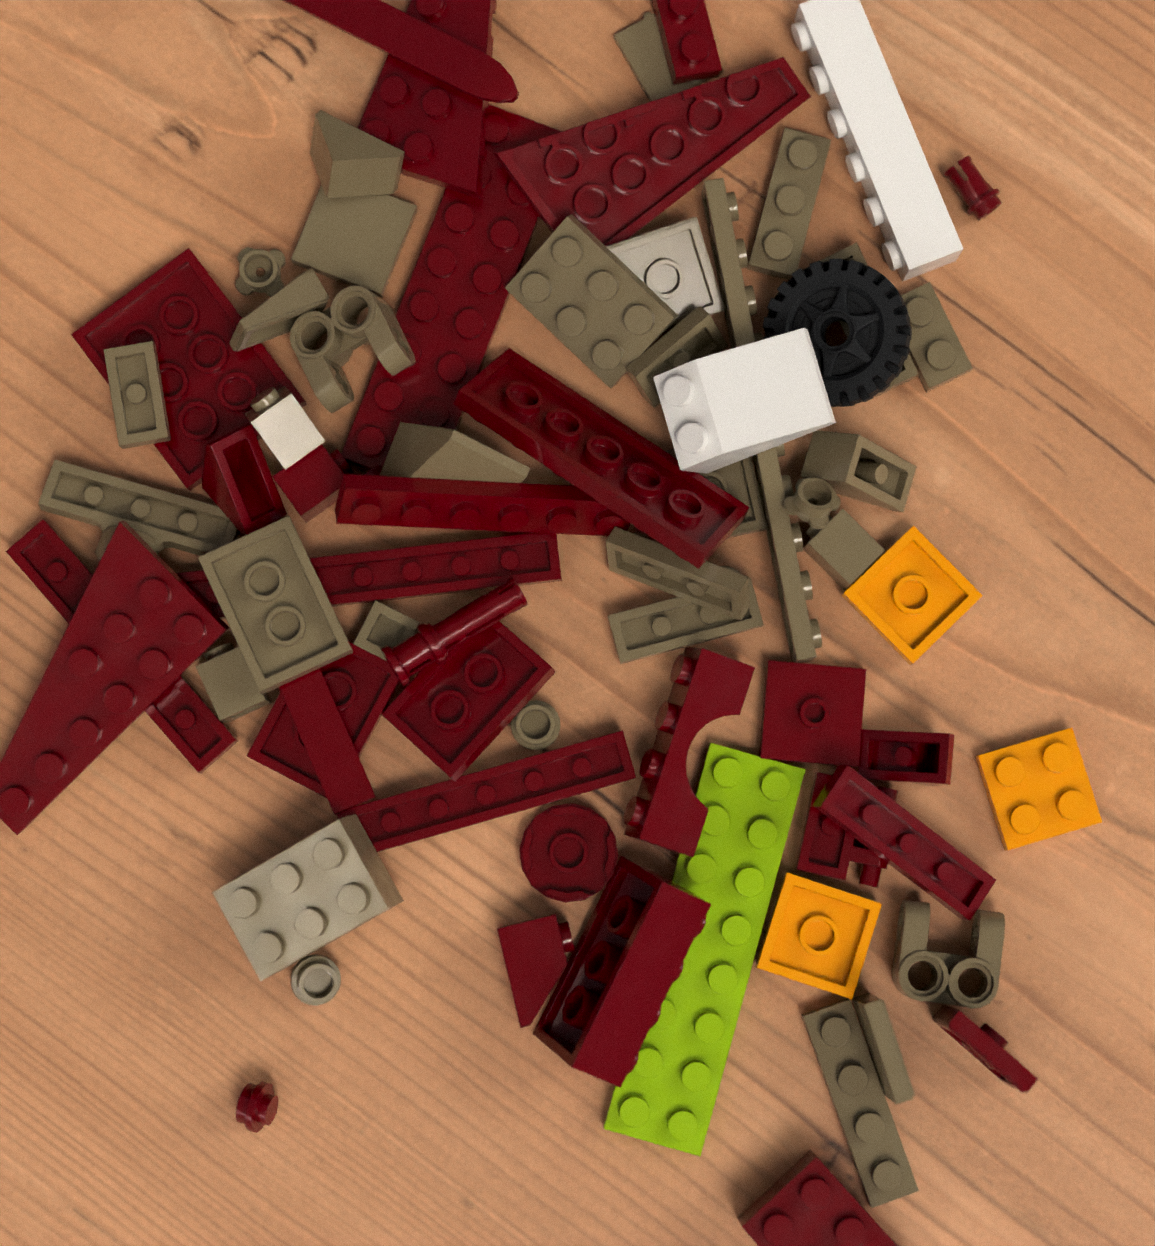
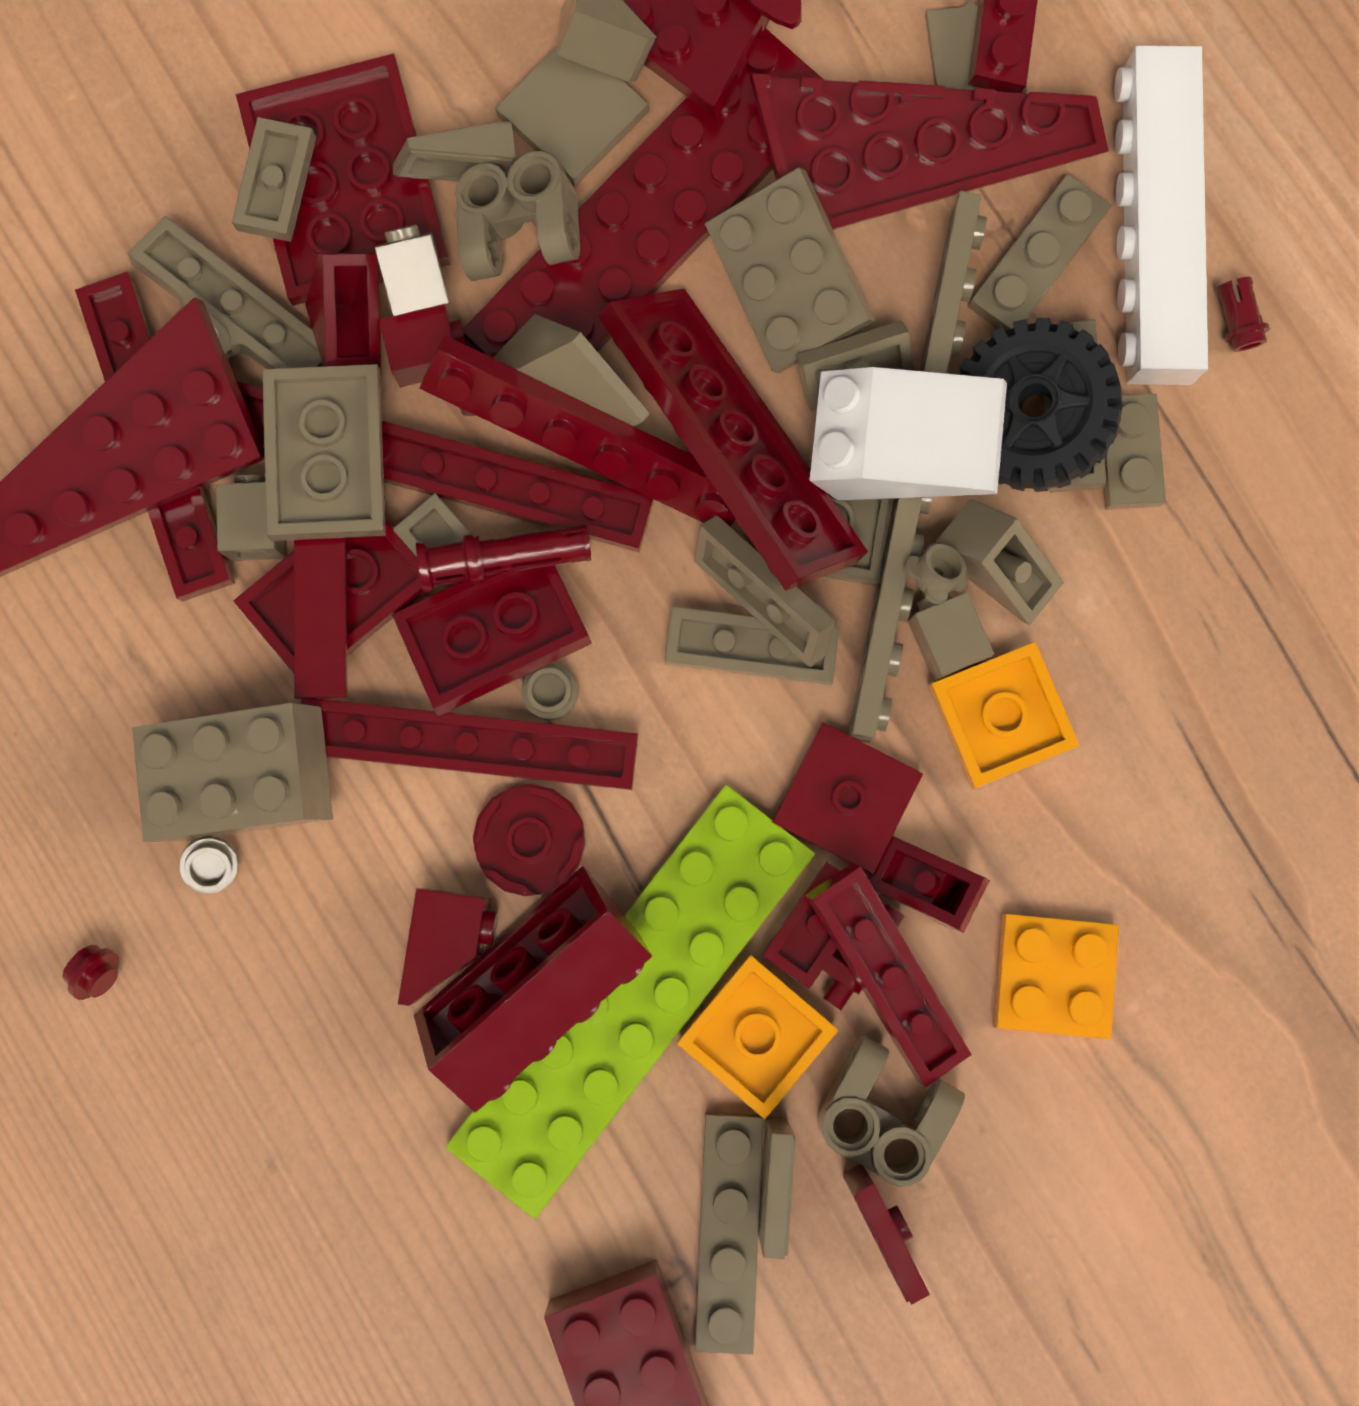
camera: 25 degrees right, 0 degrees up
dark tan plate [235,248,286,297] -> none
tile [606,217,725,330] -> none
dark red arch [624,647,755,857] -> none

